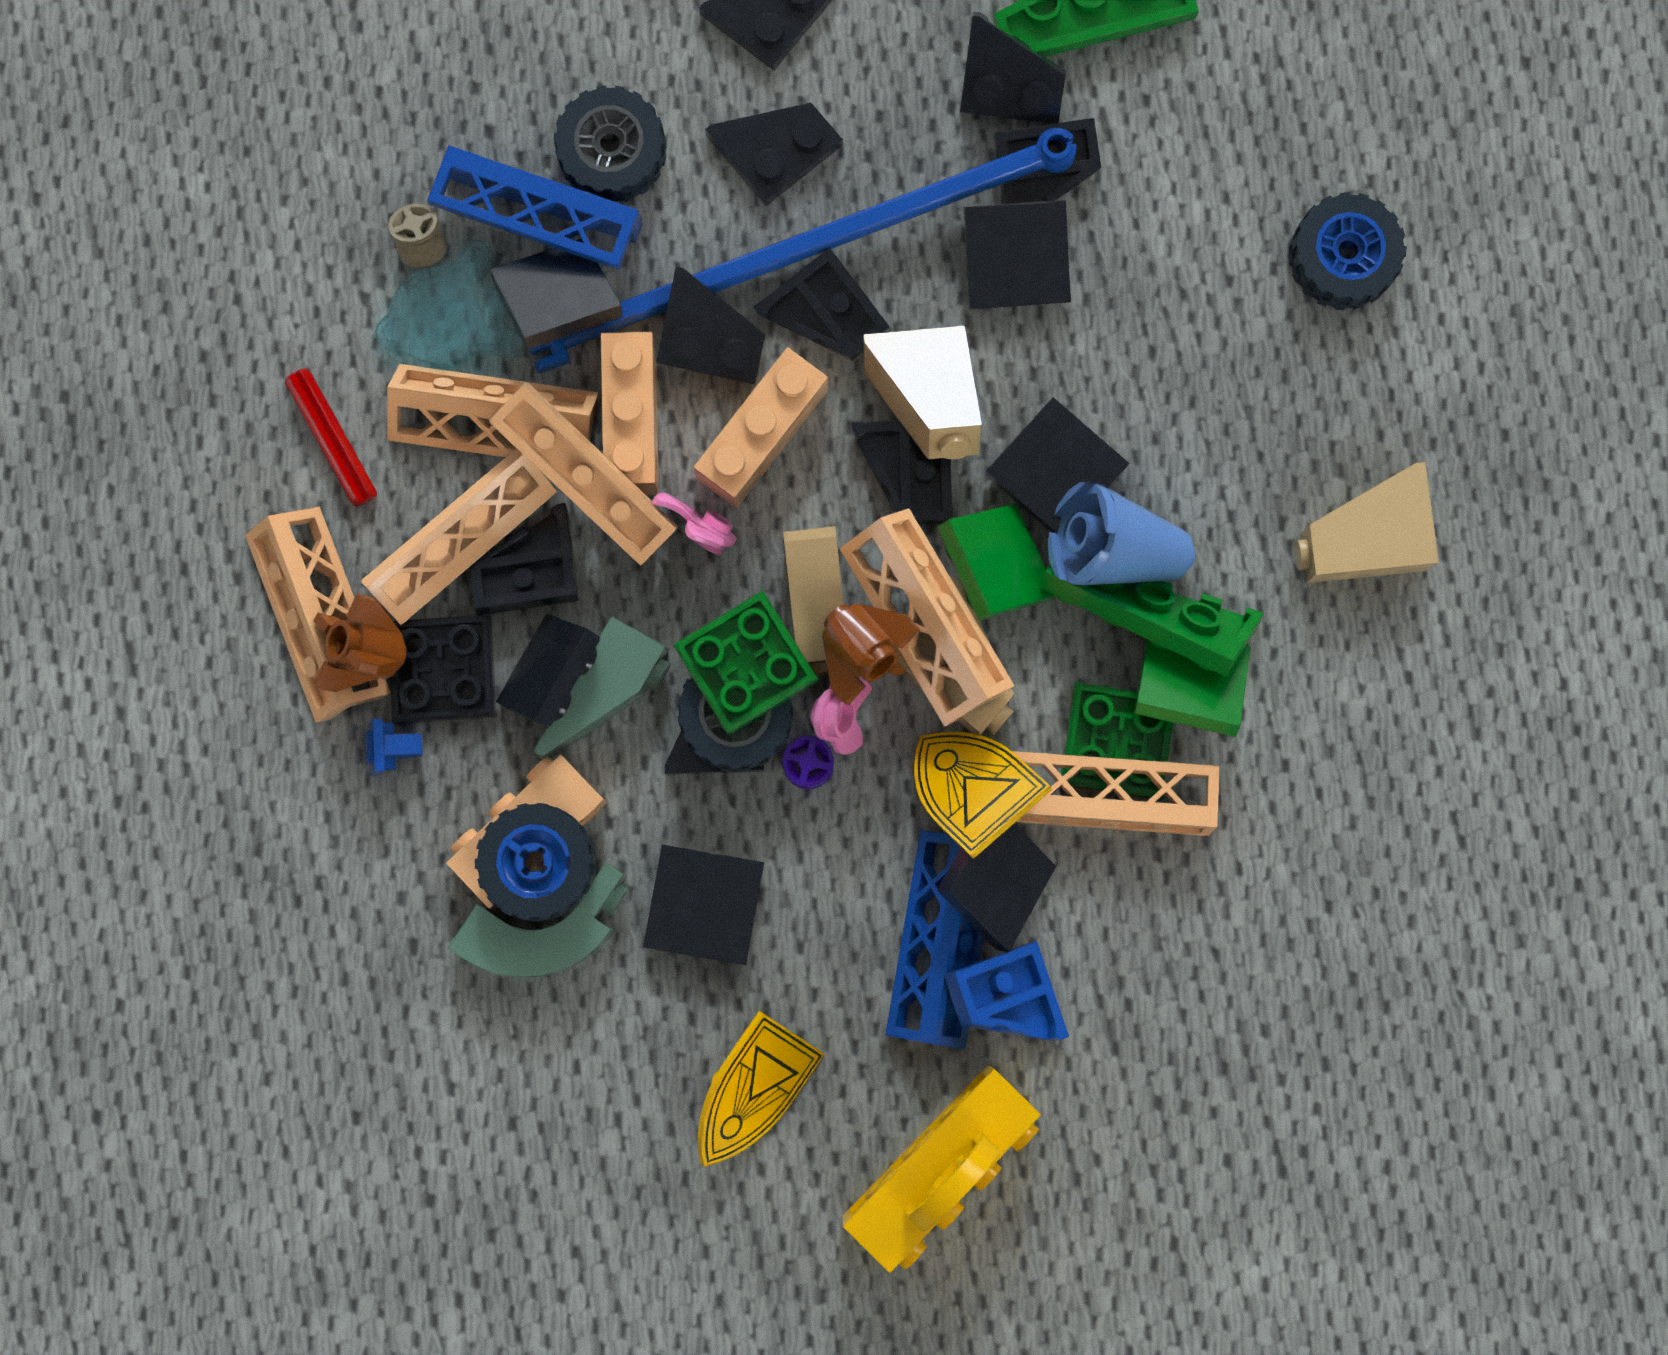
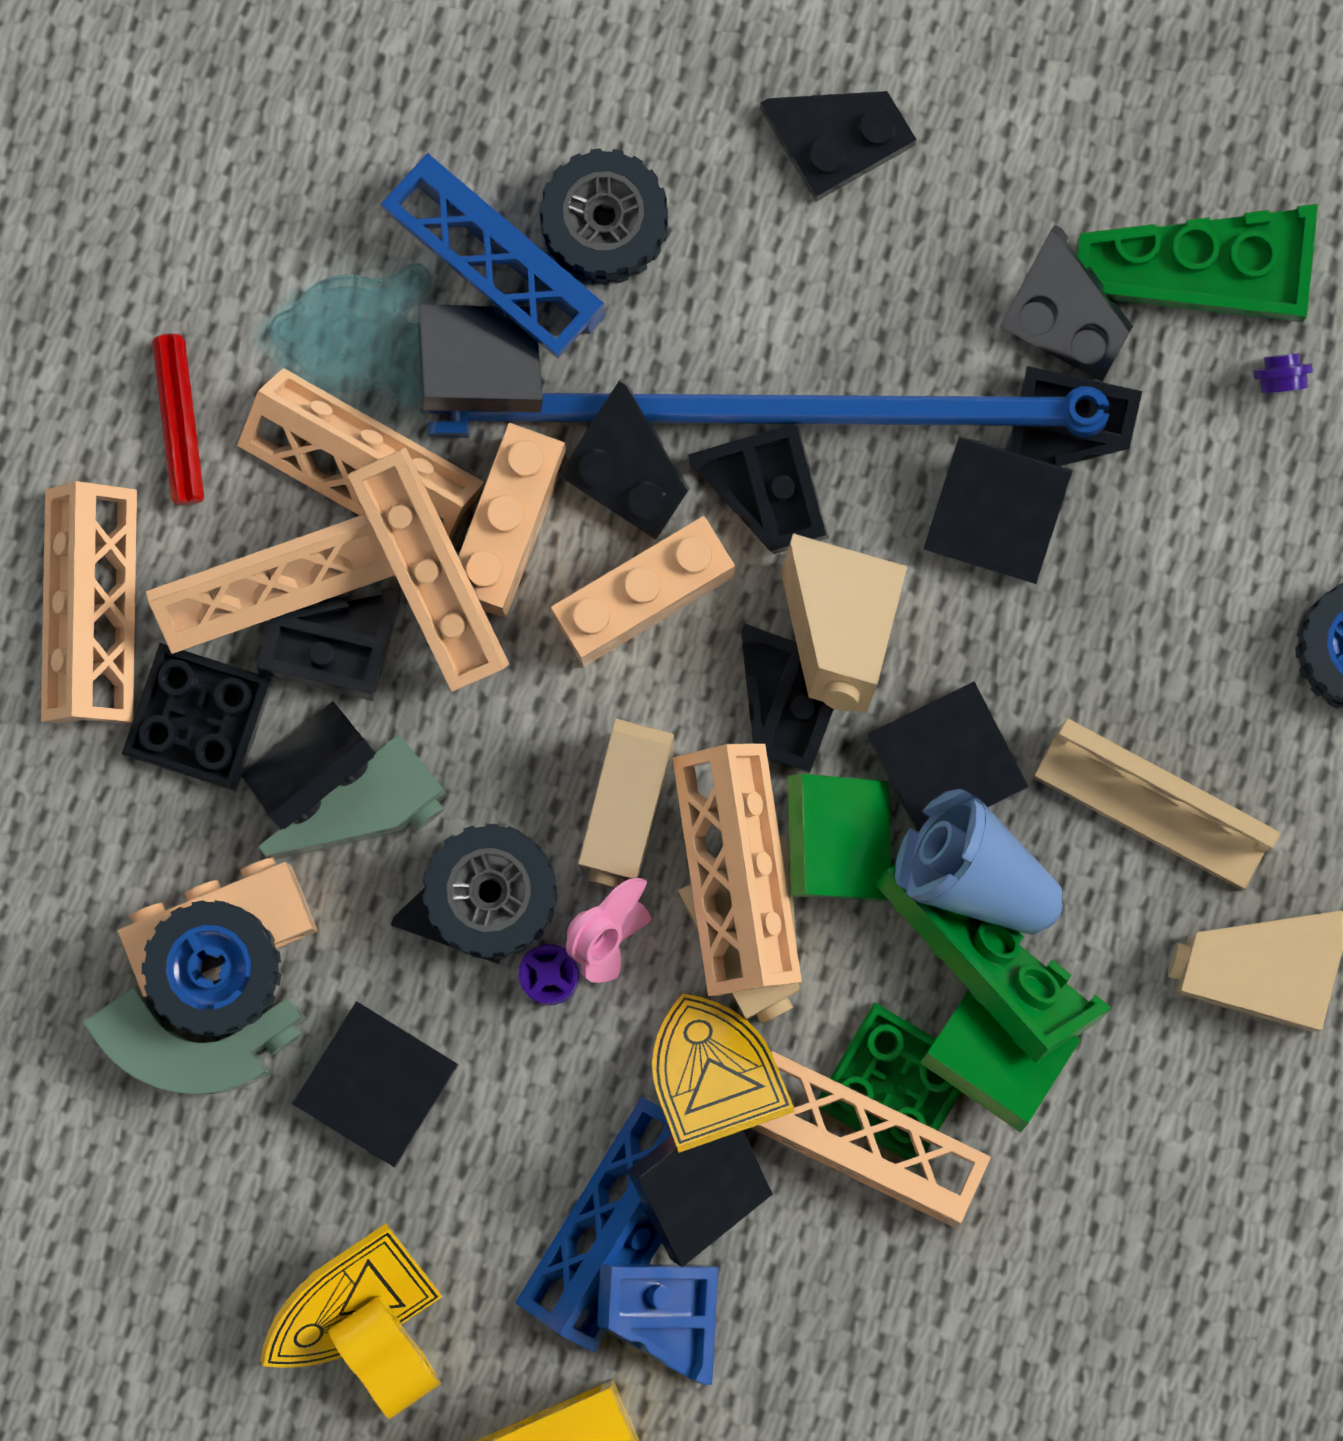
camera: 25 degrees right, 0 degrees up
dark orange brick [313,593,407,692] -> none
blue brick [364,719,423,776] -> none
dark tan wheel [388,203,447,268] -> none
bright pink plate [652,492,737,555] -> none
green tile [673,590,818,736] -> none
black wing [705,103,843,206] -> none
dark orange brick [822,604,920,705] -> none
none -> yellow axle [328,1295,441,1419]
none -> tan fence [1032,718,1281,890]
none -> dark purple plate [1253,353,1313,393]

